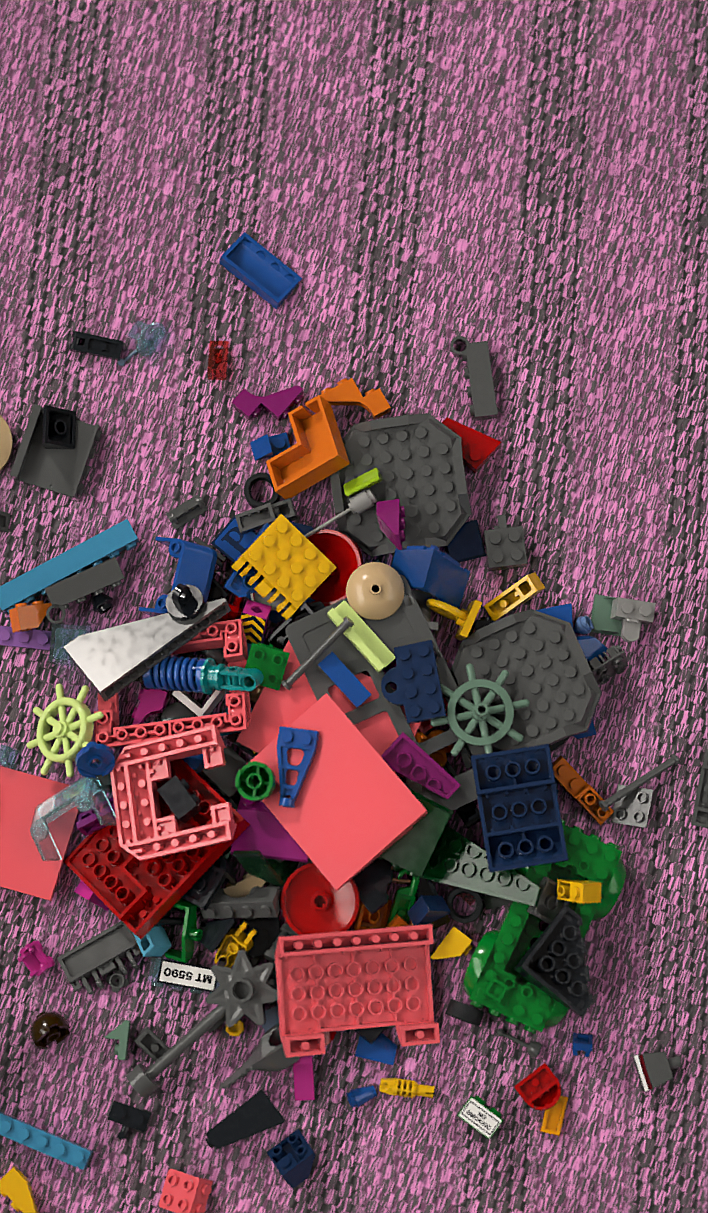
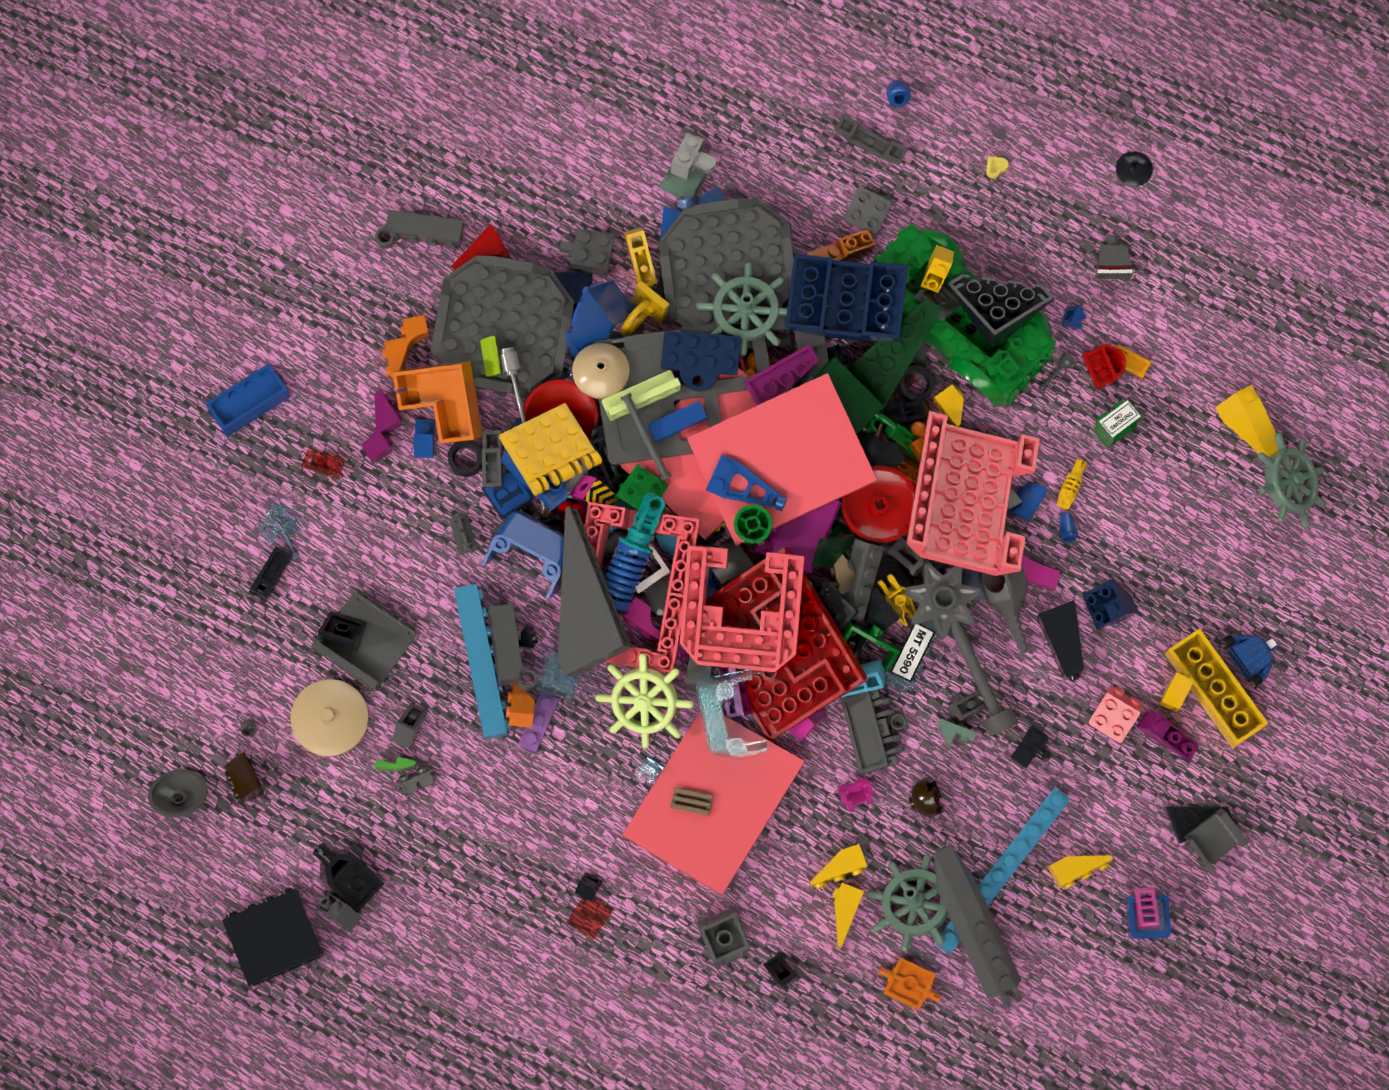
camera: 80 degrees left, 5 degrees down
blue plate [75,741,115,779] -> none
black hinge [158,775,203,824] -> none
black tile [166,584,204,621] -> none
yellow tile [225,1020,244,1036] -> none
magenta slope [376,499,406,550] -> none
dark blue slope [407,895,451,925] -> none
black tyre [445,999,485,1027] -> none
dark grey hinge [588,645,628,685] -> none
dark grey bar [598,753,680,812] -> none

